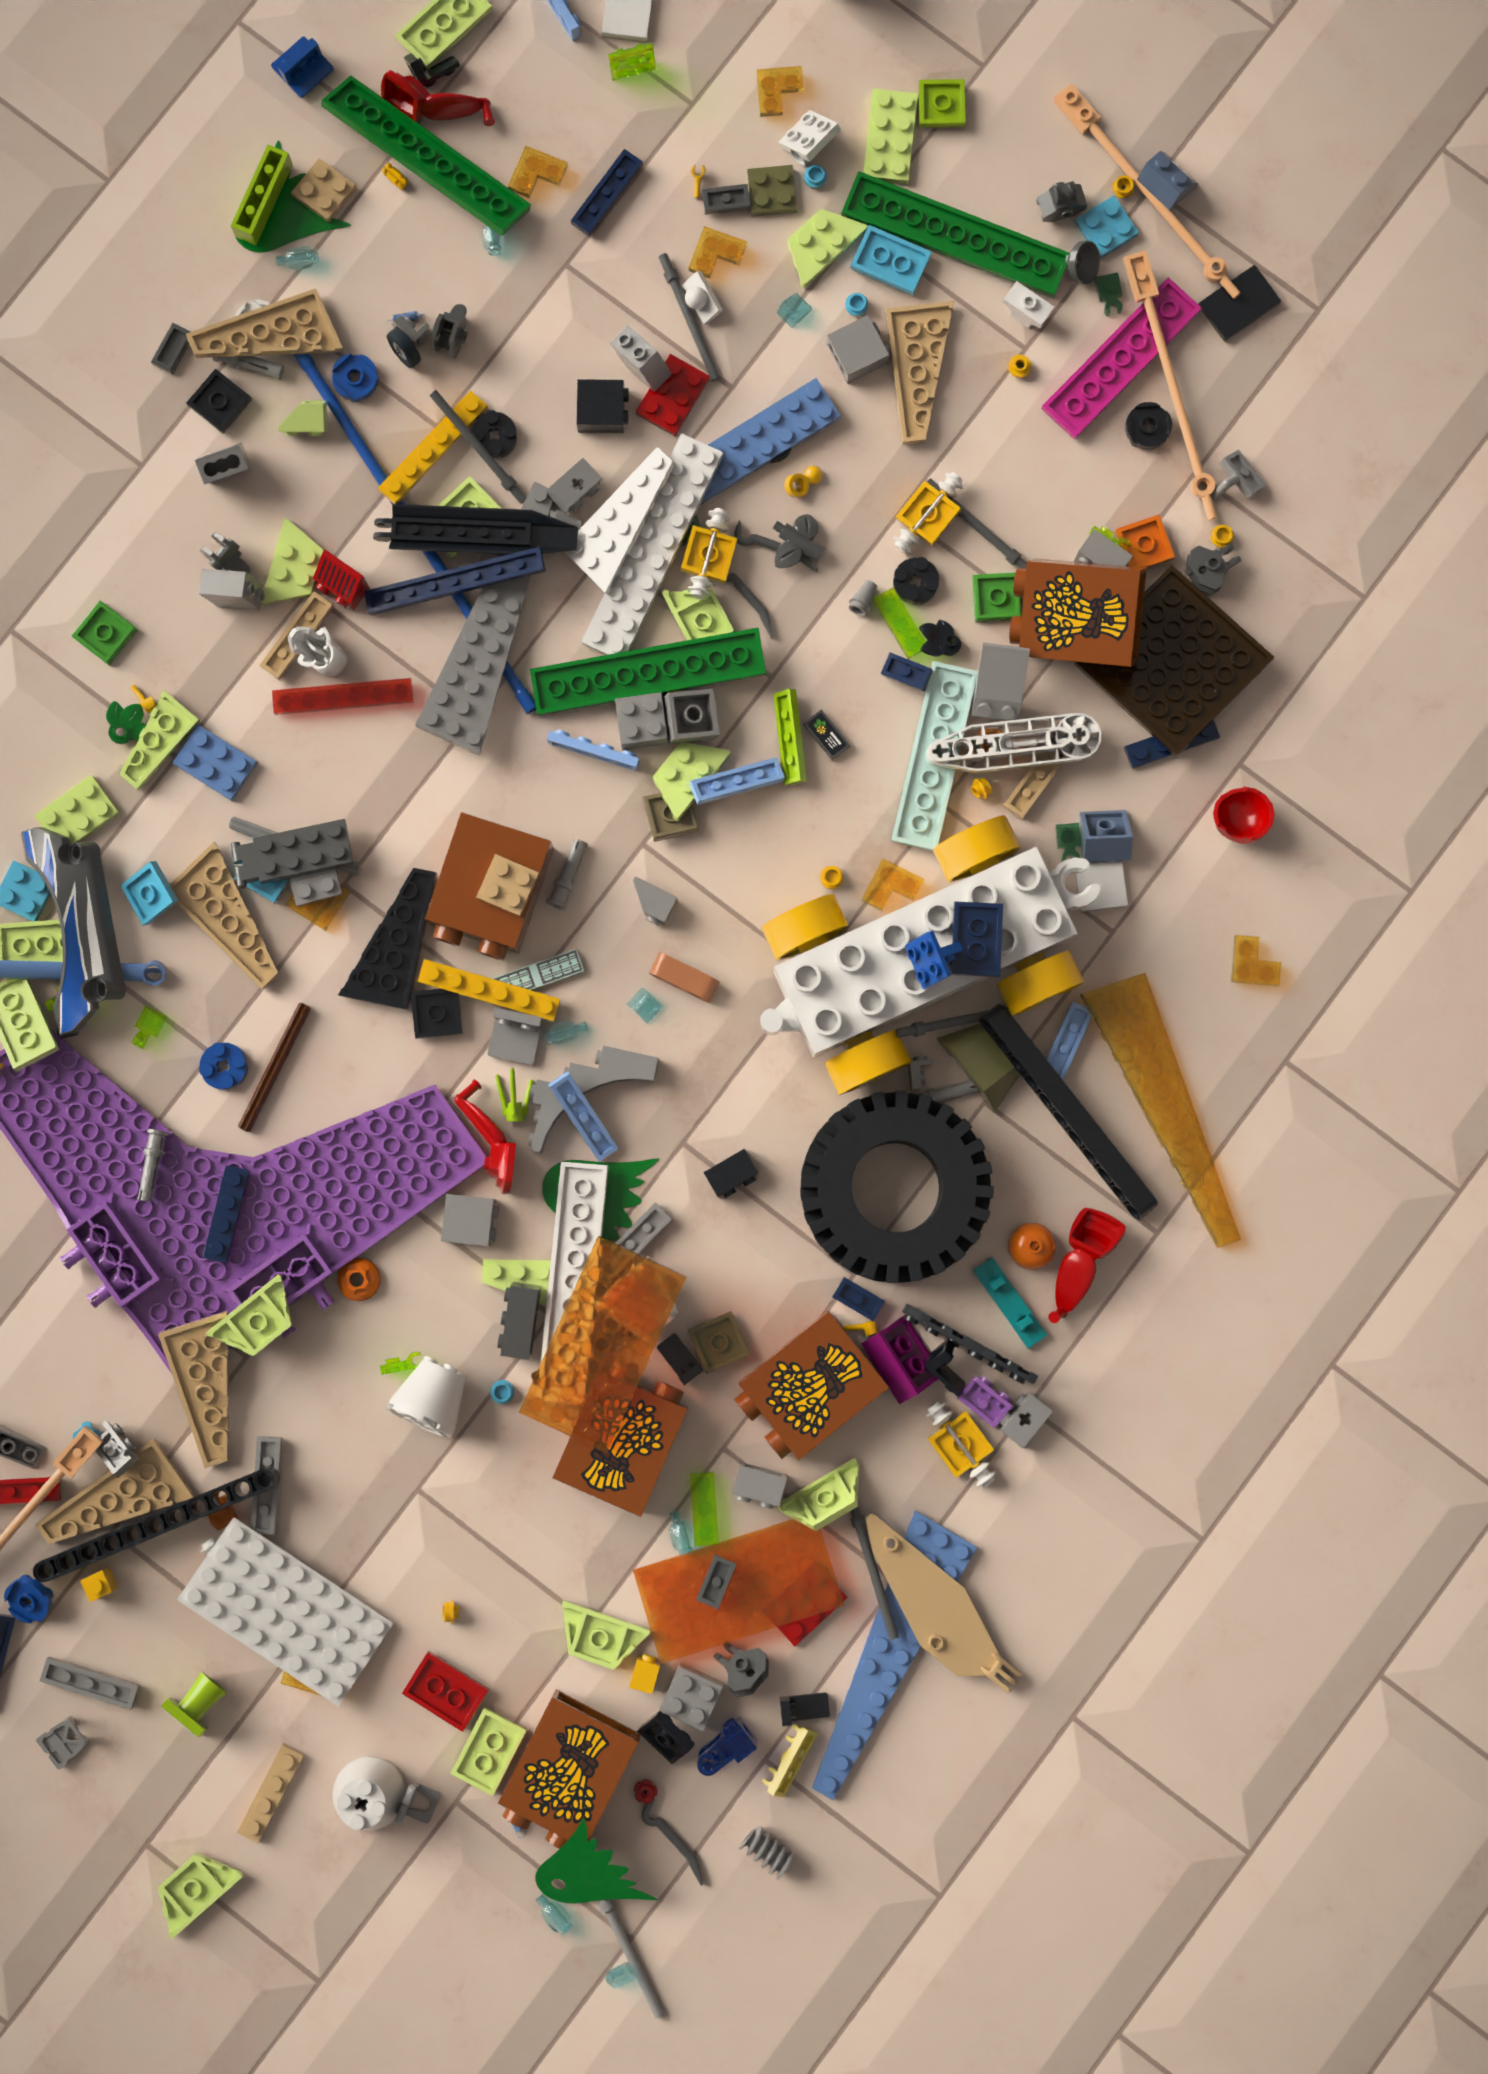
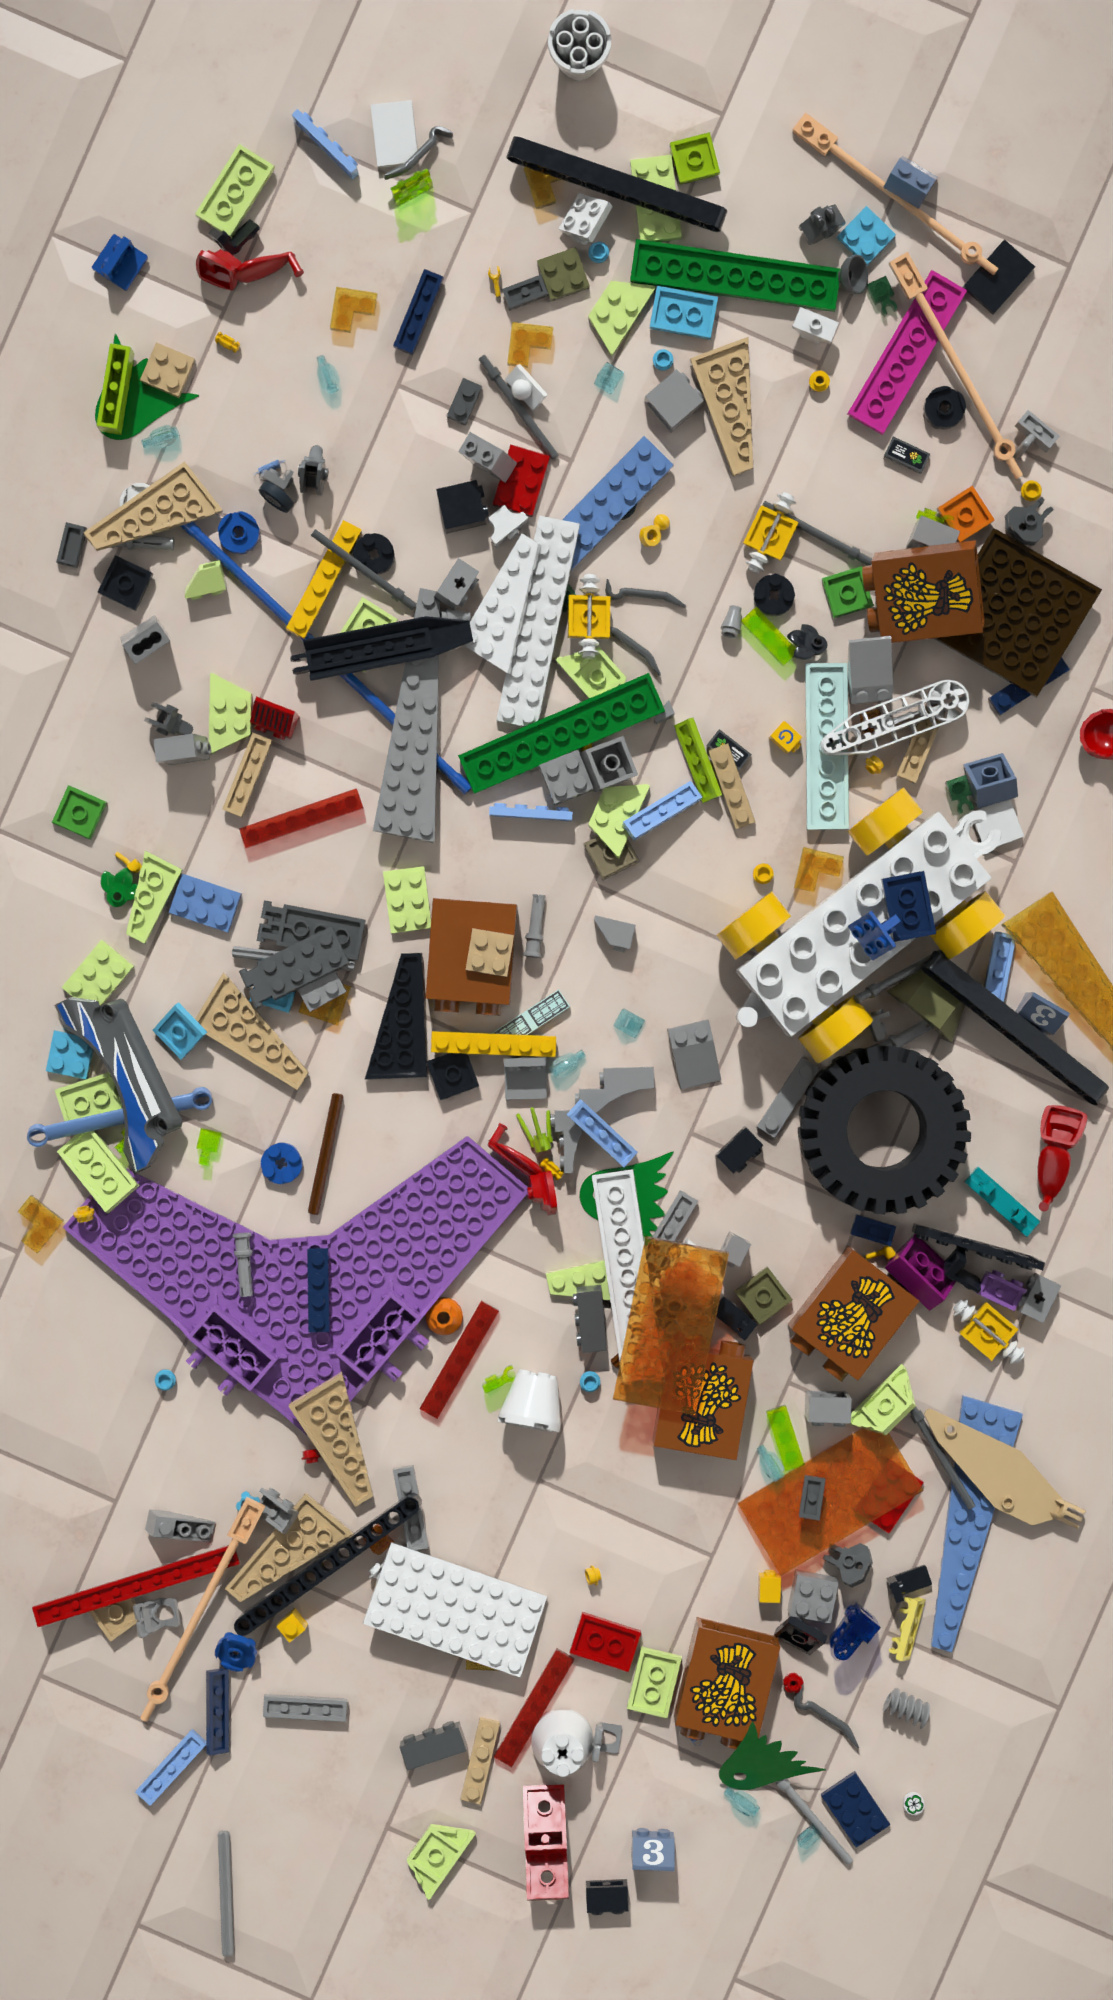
camera: 15 degrees left, 5 degrees up
light grey piece [36,1716,90,1769] -> none
lime plant [161,1671,227,1737] -> none
yellowish green wing [206,1274,292,1356] -> none
white head [288,627,348,678] -> none
green plate [321,75,531,236] -> none
dark blue plate [364,547,546,615] -> none
light grey piece [441,1194,499,1247] -> none
yellowish green wing [562,1600,651,1670] -> none
nougat beam [649,952,720,1003] -> none
dark grey plant [772,514,826,568] -> none
dark blue plate [881,652,933,692] -> none
orange cylinder [1008,1223,1055,1270] -> none
yellow plate [1112,175,1135,198] -> none
none -> medium azure plate [155,1369,176,1391]
none -> dark grey hinge [256,900,366,960]
none -> red plate [301,1449,322,1464]
none -> yellowish green plate [383,866,431,933]
none -> dark grey piece [384,126,453,180]
none -> dark grey brick [399,1721,467,1771]
none -> clear red plate [420,1300,499,1419]
none -> dark grey plate [447,378,482,426]
none -> white brick [488,505,528,548]
none -> clear red plate [494,1648,574,1767]
none -> black beam [506,136,727,232]
none -> bracket [523,1784,569,1901]
none -> yellow piece [540,1157,564,1180]
none -> black brick [586,1879,629,1915]
none -> sand blue slope [631,1828,675,1871]
none -> light grey slope [654,700,675,725]
none -> light grey slope [667,1020,721,1089]
none -> tan plate [709,744,756,829]
none -> light grey brick [718,1231,751,1268]
none -> light grey plate [757,1057,820,1138]
none -> yellow brick [769,721,802,754]
none -> dark blue plate [821,1771,890,1848]
none -> tile [883,436,930,474]
none -> tile [903,1792,925,1815]
none -> sand blue slope [1015,992,1070,1035]

